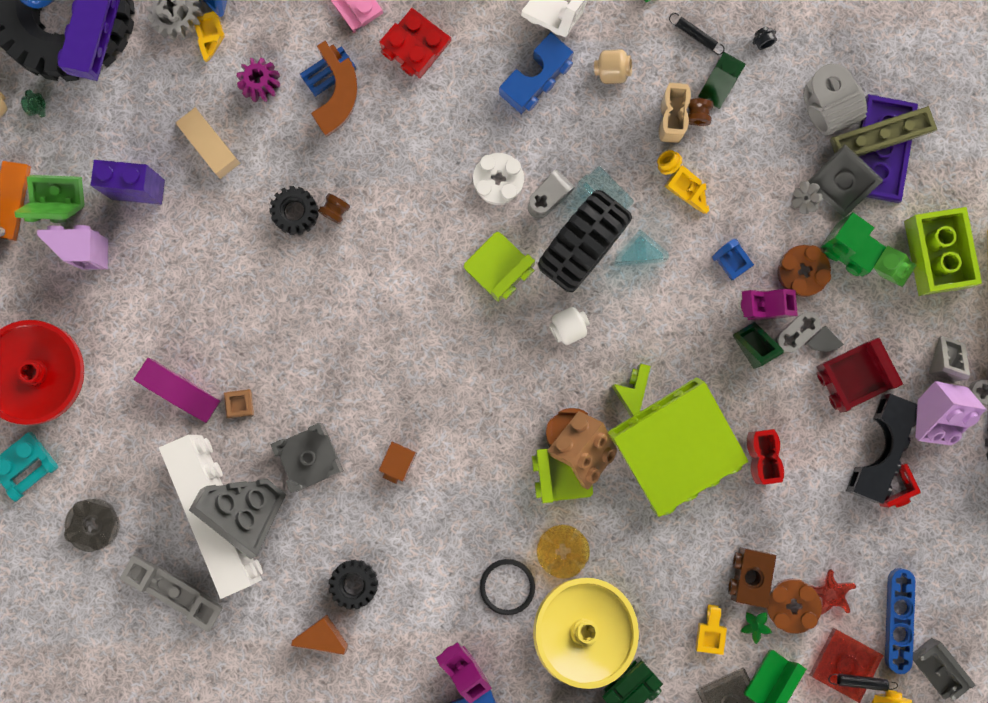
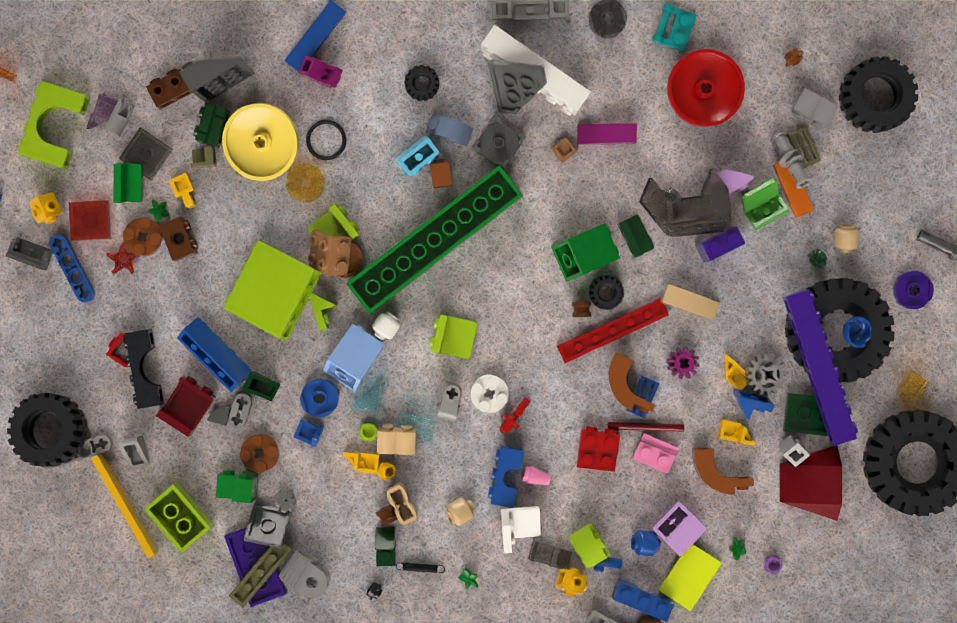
camera: 145 degrees right, 5 degrees up
dark orange slope [291,615,348,655] -> none
black tyre [538,190,632,293] -> none
magenta brick [741,289,798,320] -> none
red brick [747,429,784,485] -> none
black piece [828,673,898,691] -> none
bright green brick [874,245,917,287] -> none
lavender slope [916,381,987,445] -> none
none -> blue brick [177,317,252,392]
none -> olive panel [190,146,217,169]
none -> blue plate [300,379,339,417]
none -> light blue slope [323,323,385,392]
none -> green brick [346,165,523,314]
none -> lime tile [359,422,378,442]
none -> tan brick [377,424,417,455]
none -> medium azure brick [394,136,440,177]
none -> sand blue brick [426,115,474,146]
none -> red arm [499,398,530,434]
none -> bright pink cone [521,465,551,486]
none -> green slope [551,223,620,282]
none -> red tile [557,298,669,363]
none -> dark red bar [607,422,684,432]
none -> dark green panel [617,215,654,258]
none -> clear smoke windscreen [639,169,731,237]

